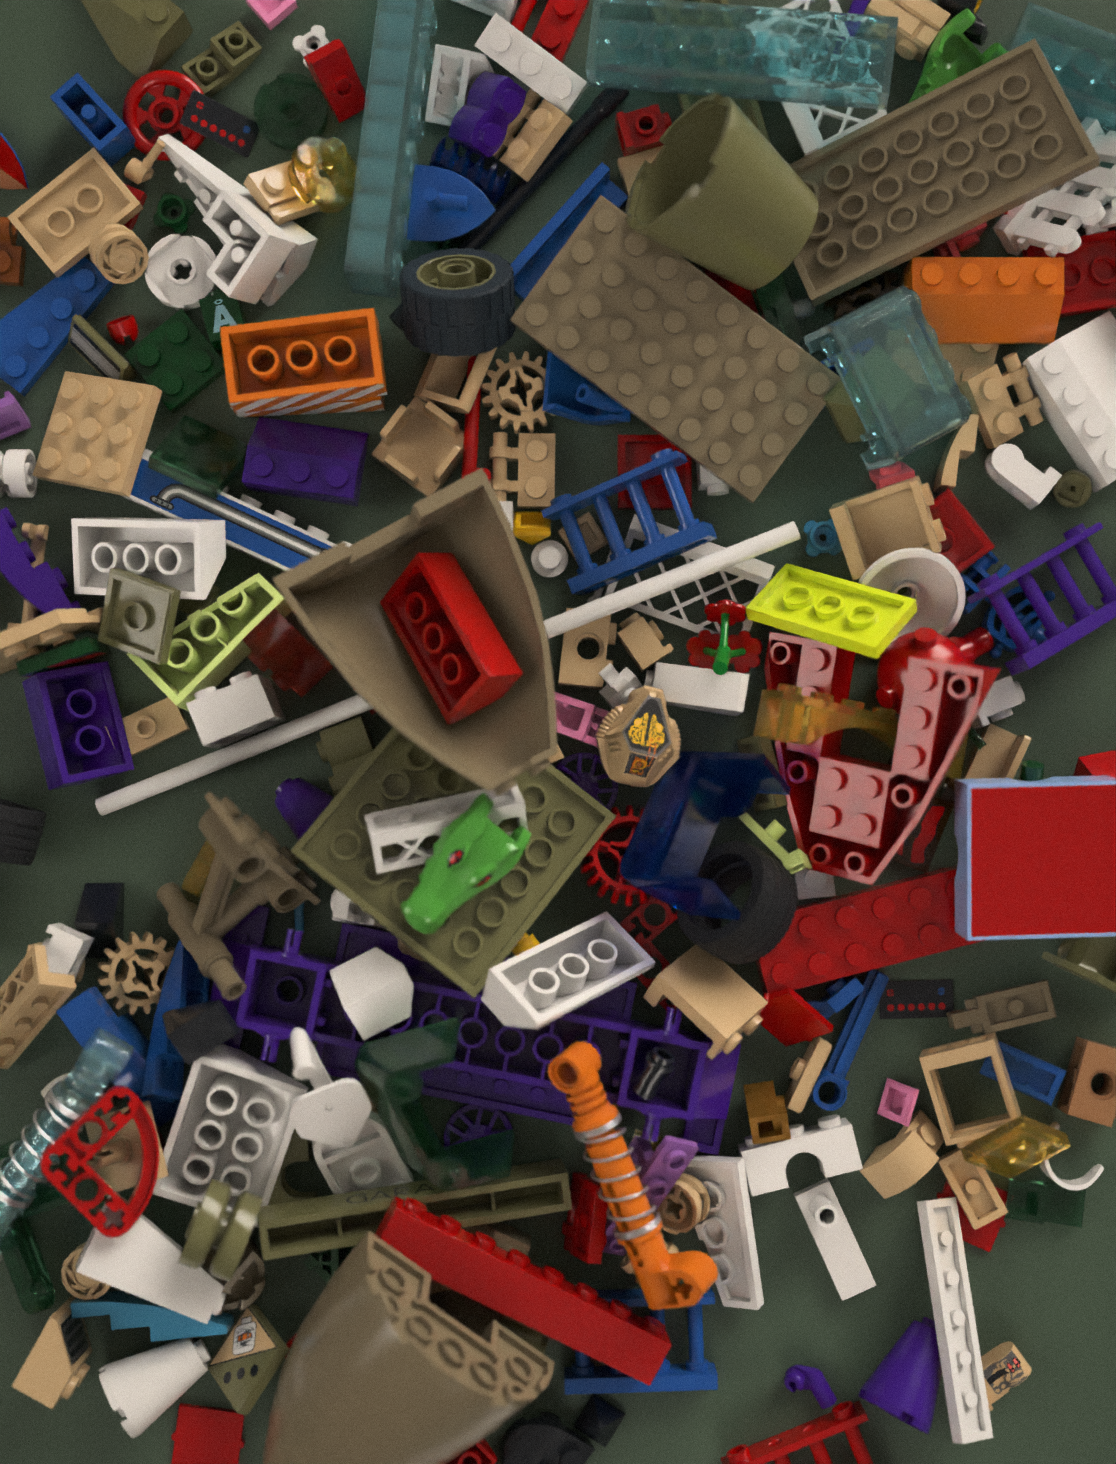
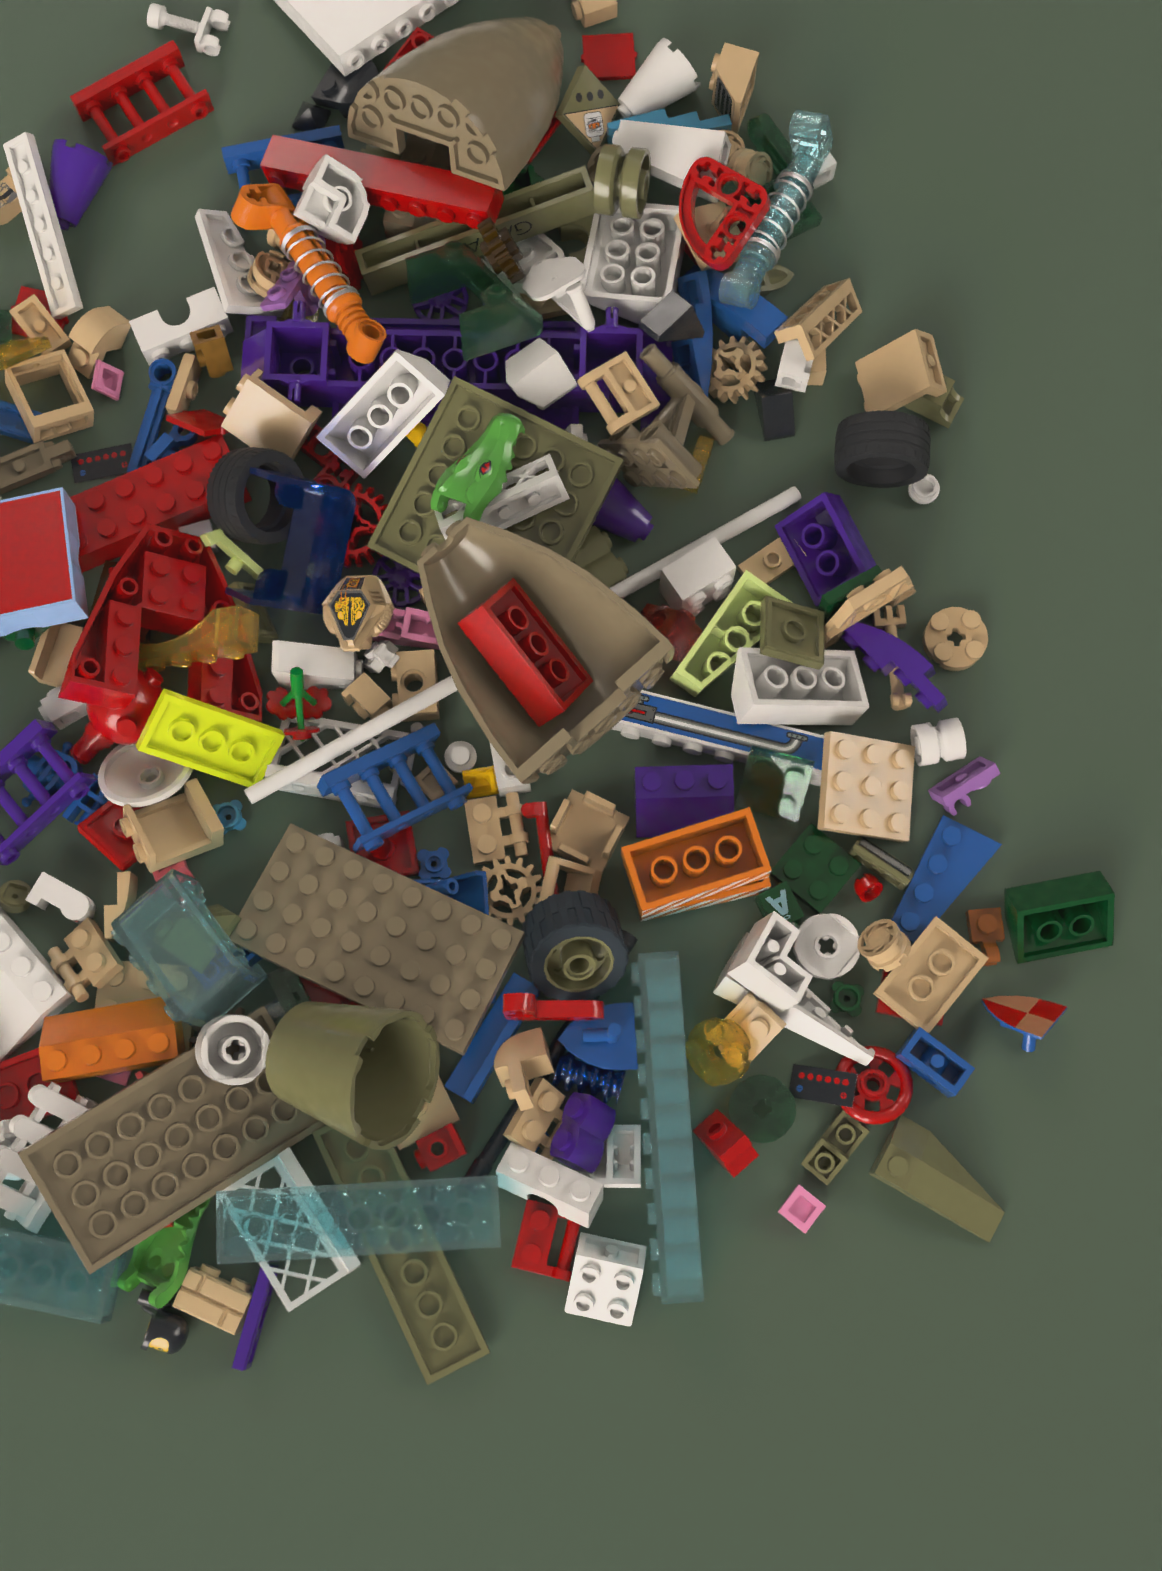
camera: 170 degrees right, 10 degrees down
tan hand [124,140,165,184] -> none
white plate [293,25,330,68] -> none
black pin [632,1047,675,1100] -> none
dark purple arm [784,1364,837,1409] -> none
white piece [793,1178,876,1301] -> none
none -> white brick [195,1014,270,1085]
none -> white brick [293,154,370,245]
none -> blue plate [417,847,451,879]
none -> dark brown gear [477,217,526,284]
none -> tan brick [494,1027,554,1111]
none -> red beam [503,993,604,1020]
none -> tan plate [577,351,660,436]
none -> tan wheel [728,148,773,191]

